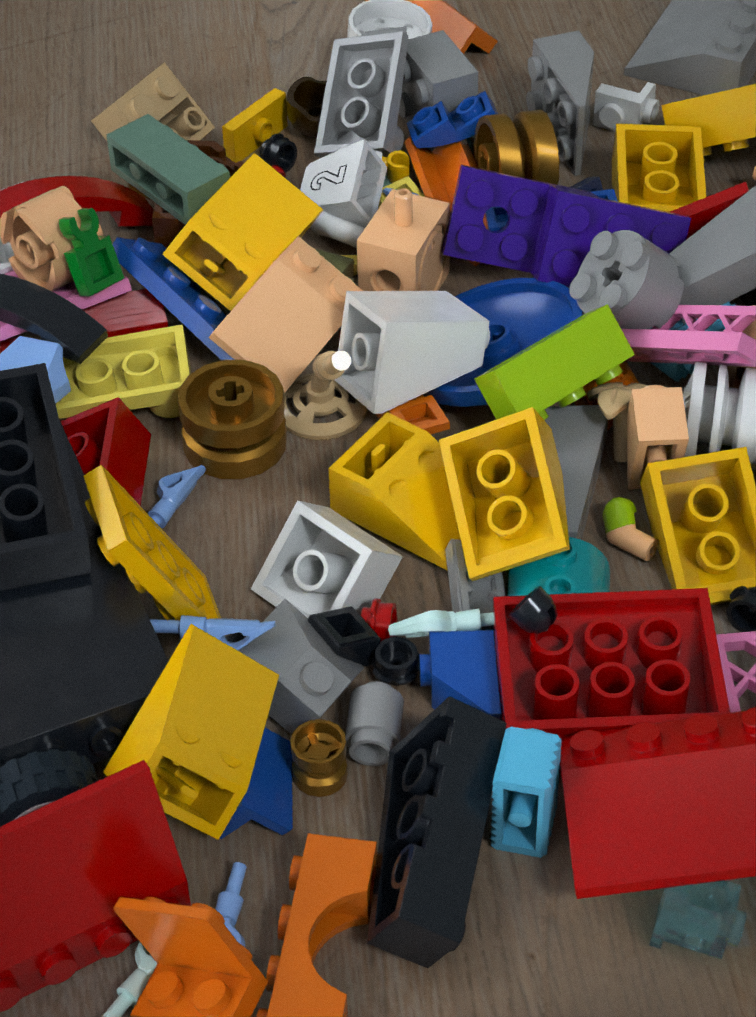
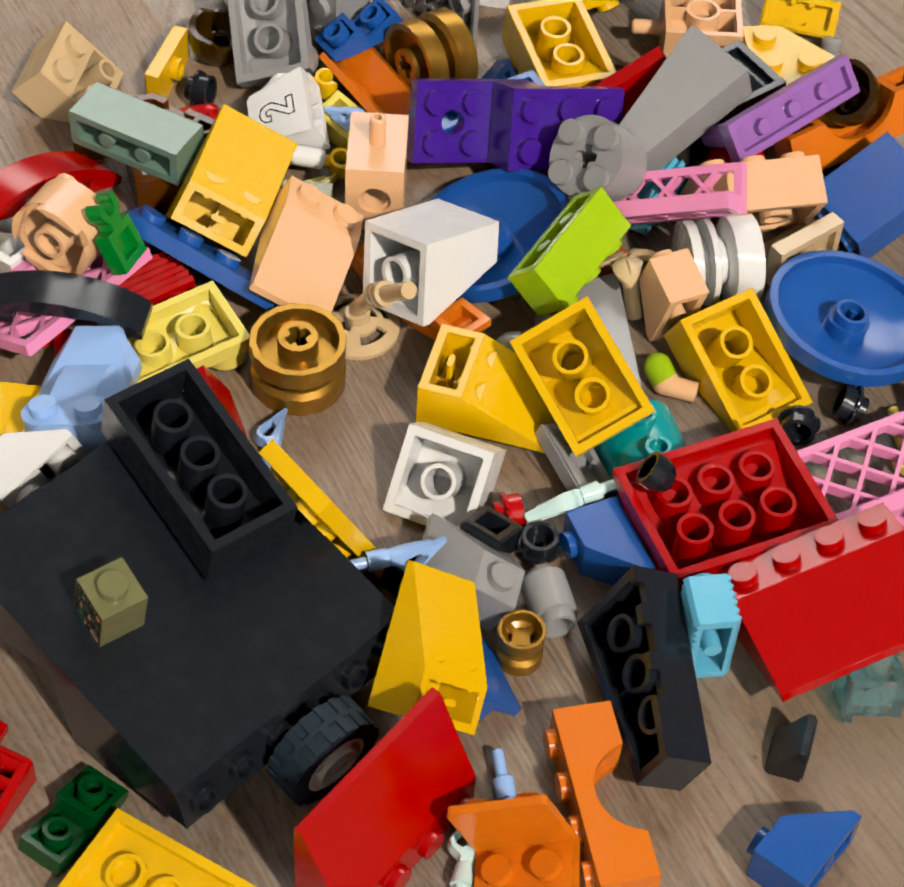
camera: 25 degrees left, 5 degrees up
none -> black slope [765,714,818,782]

